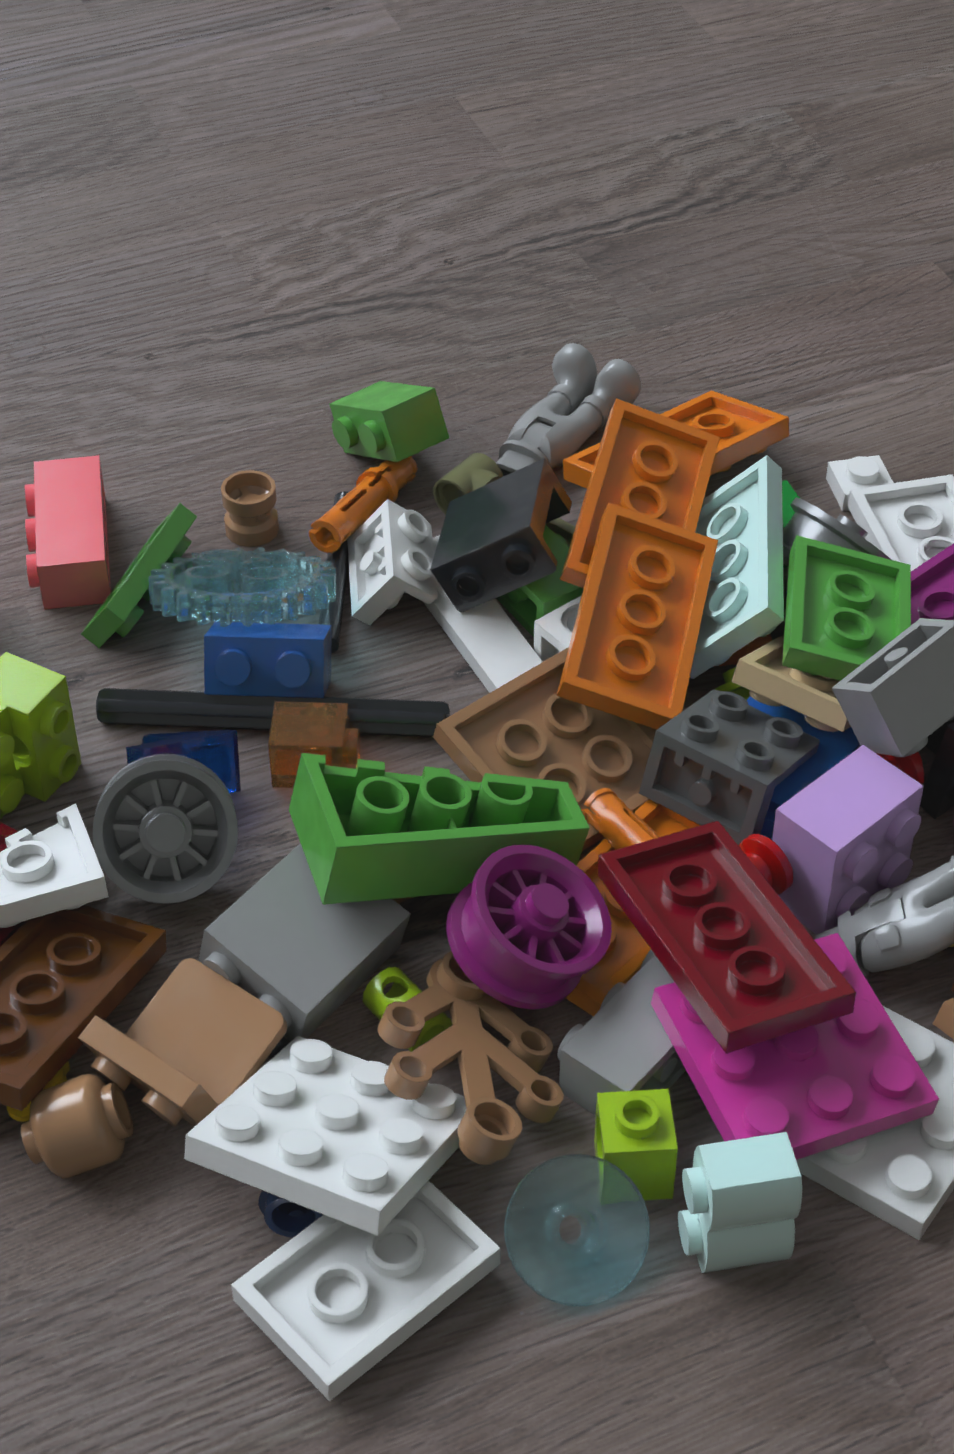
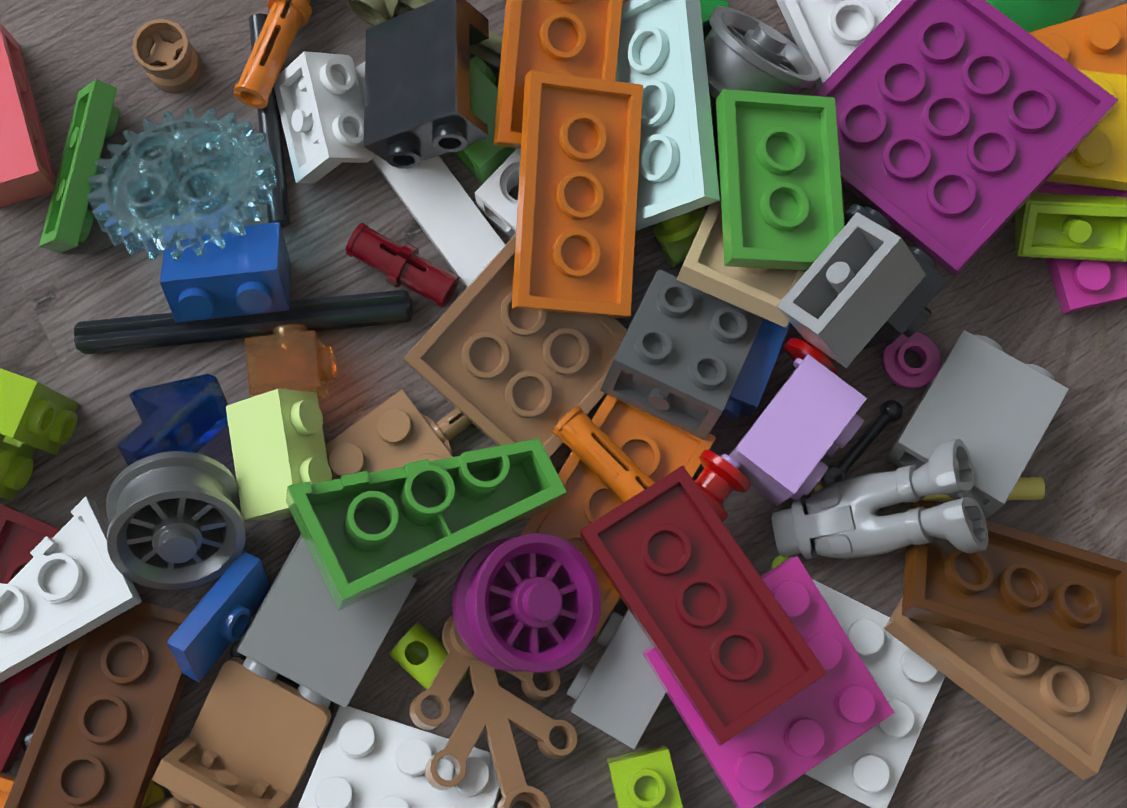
camera: 10 degrees left, 35 degrees up
none -> blue plate [167,551,271,682]
none -> yellowish green brick [226,389,332,520]
none -> dark red pin [345,223,460,308]

